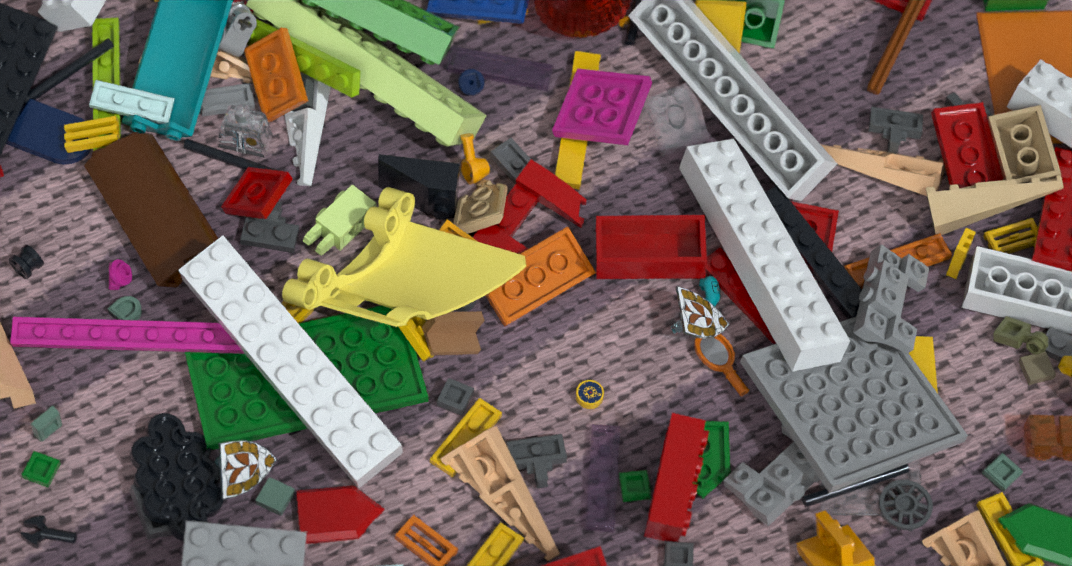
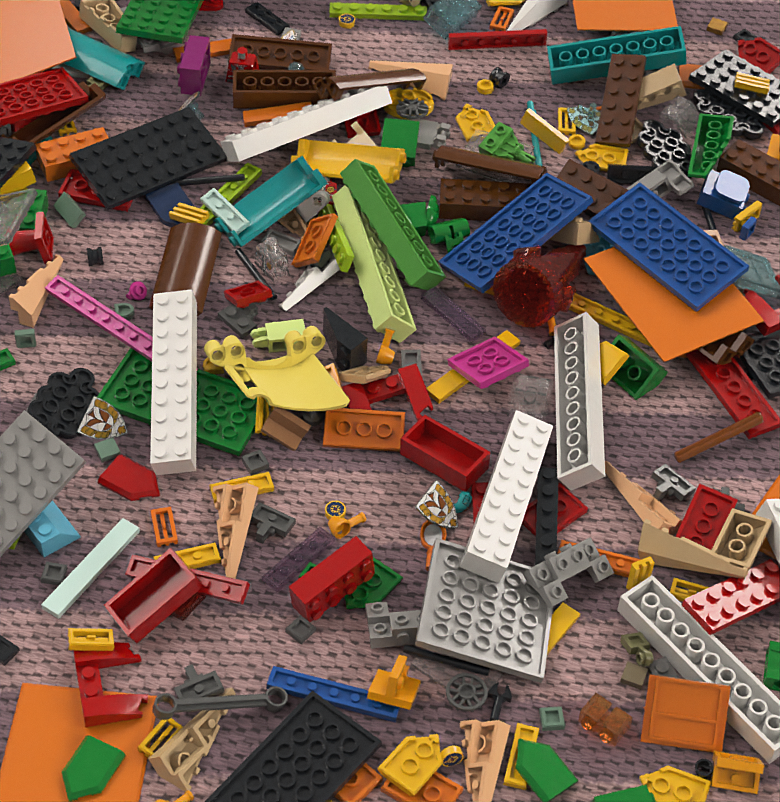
camera: 40 degrees right, 10 degrees down
dark blue tile [458,69,485,96] -> none
none -> light orange bar [328,512,366,539]
none -> black bar [487,682,512,721]

